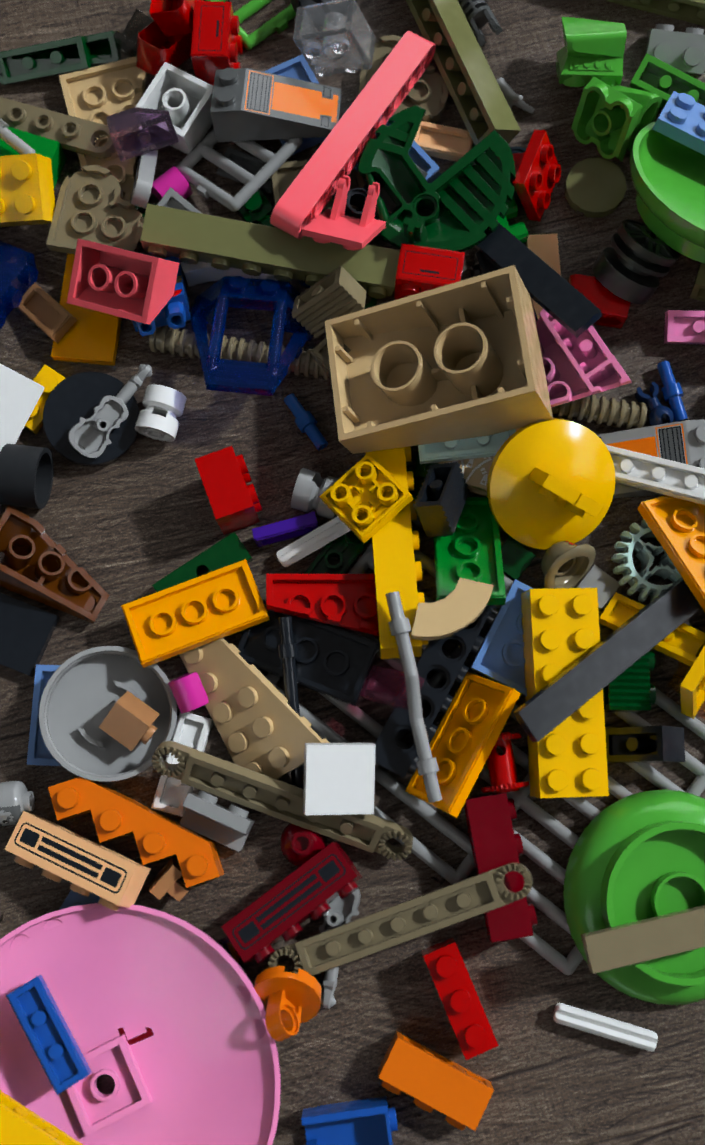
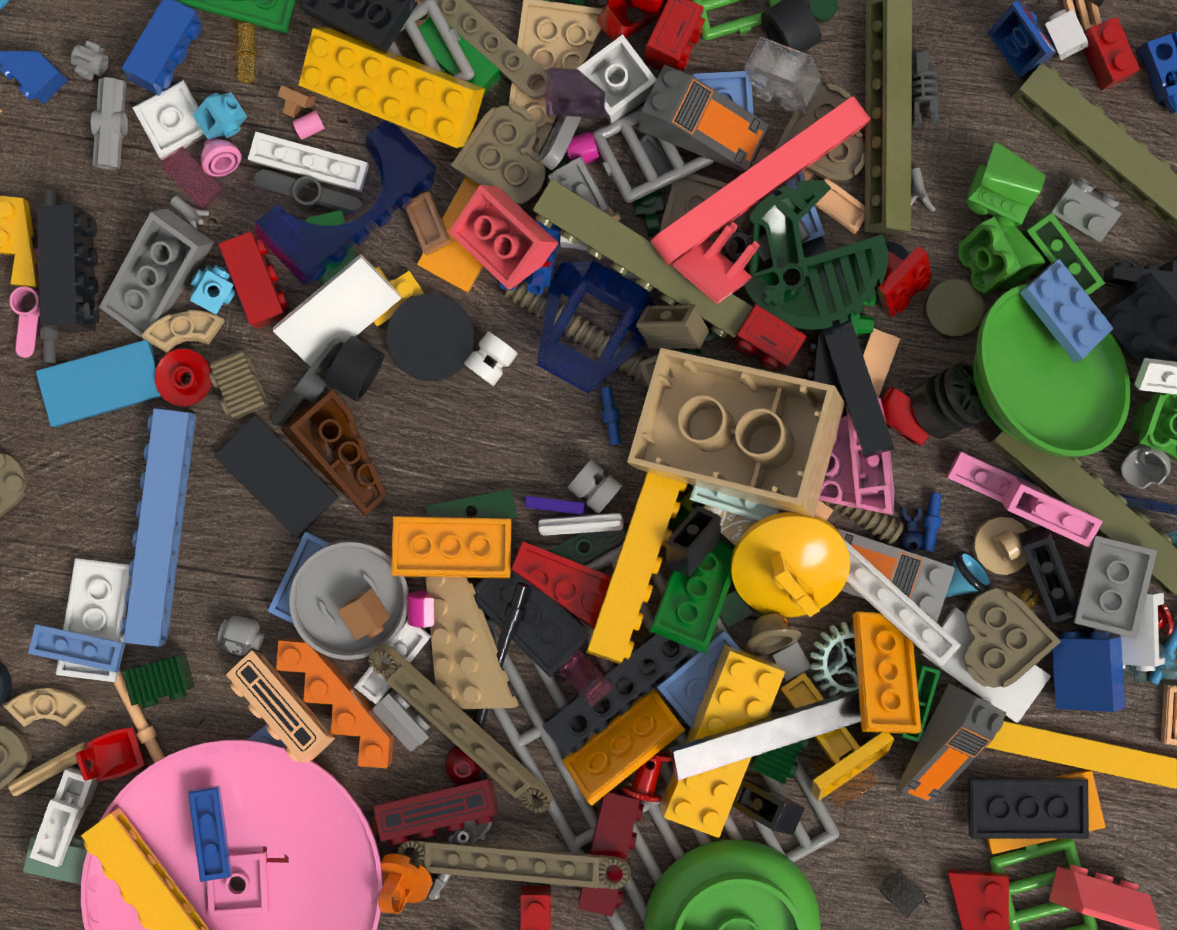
camera: 10 degrees right, 10 degrees up
light grey piece [68,364,153,458] -> none
medium nougat tile [149,858,189,902] -> none
red brick [194,446,262,535] -> none
white tile [303,743,376,815] -> none
yellow tile [319,453,414,543] -> none
light grey bar [385,591,443,803] -> none
tan tile [411,578,494,640] -> none

